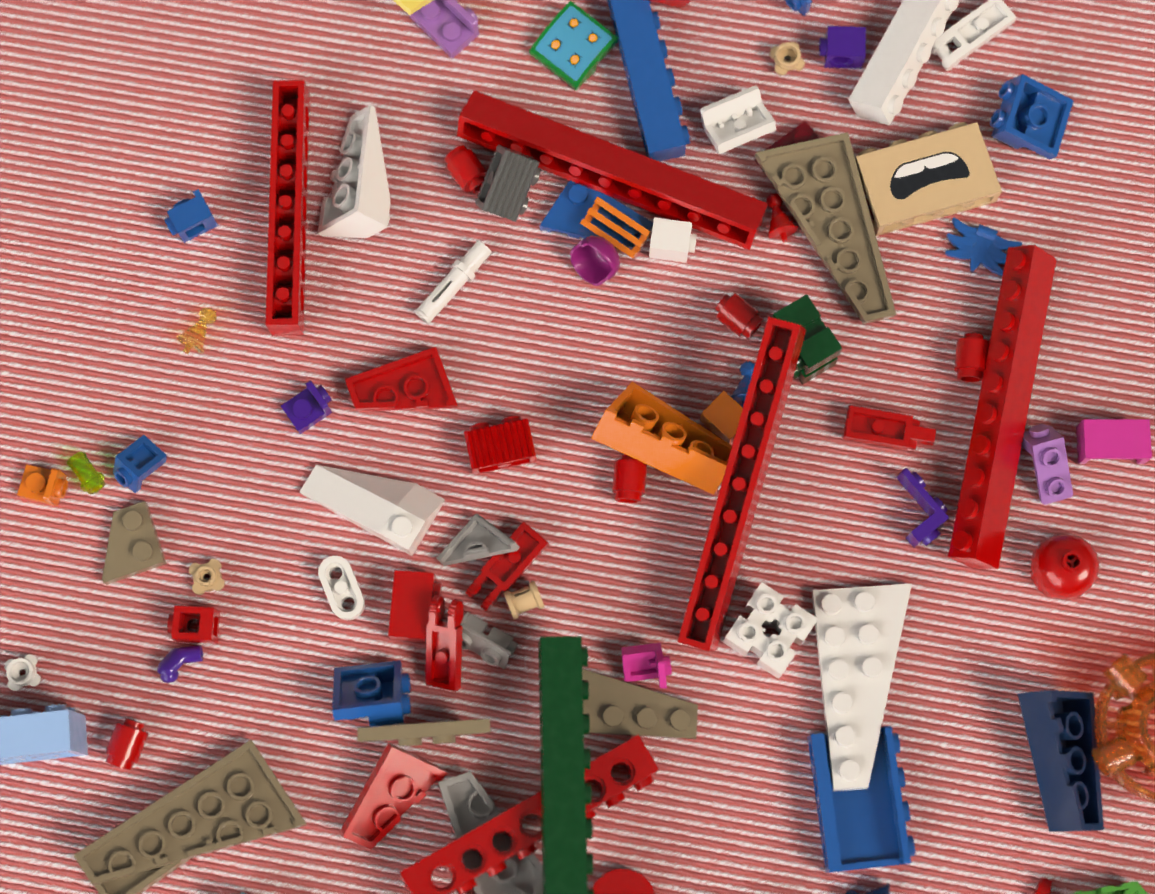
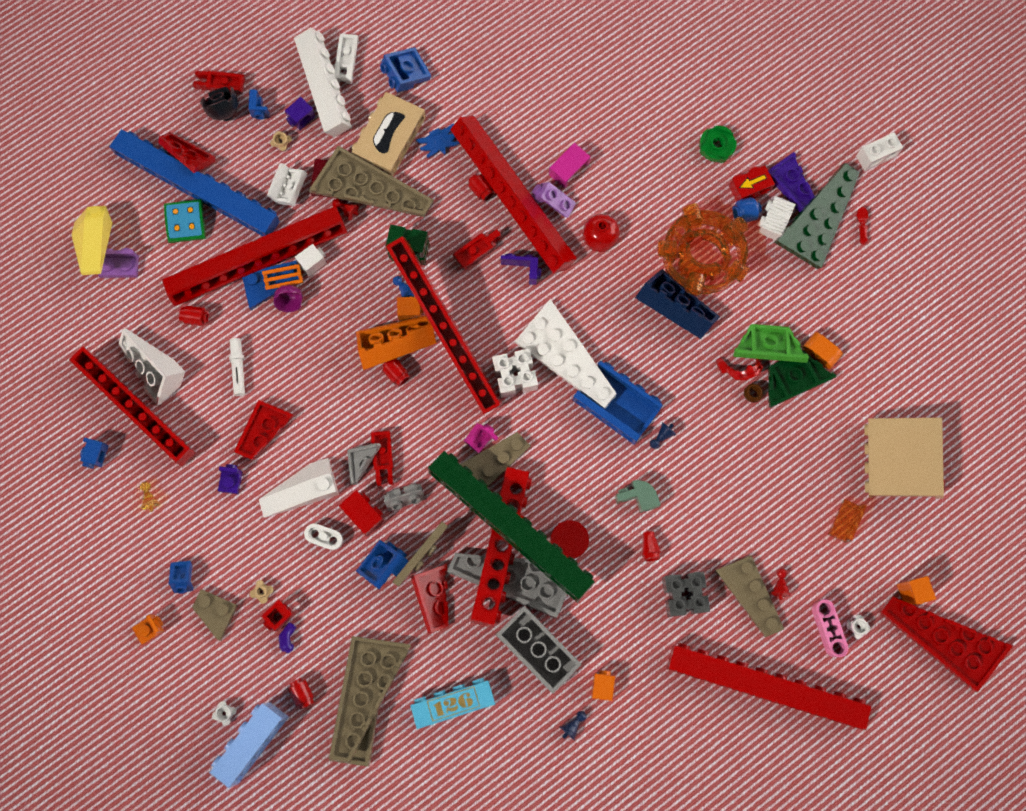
camera: 50 degrees left, 0 degrees up
clear neon green pin [67,452,105,495] -> none
red hinge [425,595,464,692] -> none
red brick [464,416,537,475] -> none
dark grey brick [475,144,540,222] -> none
tan bush [503,581,545,620] -> none
red brick [715,293,764,339] -> none

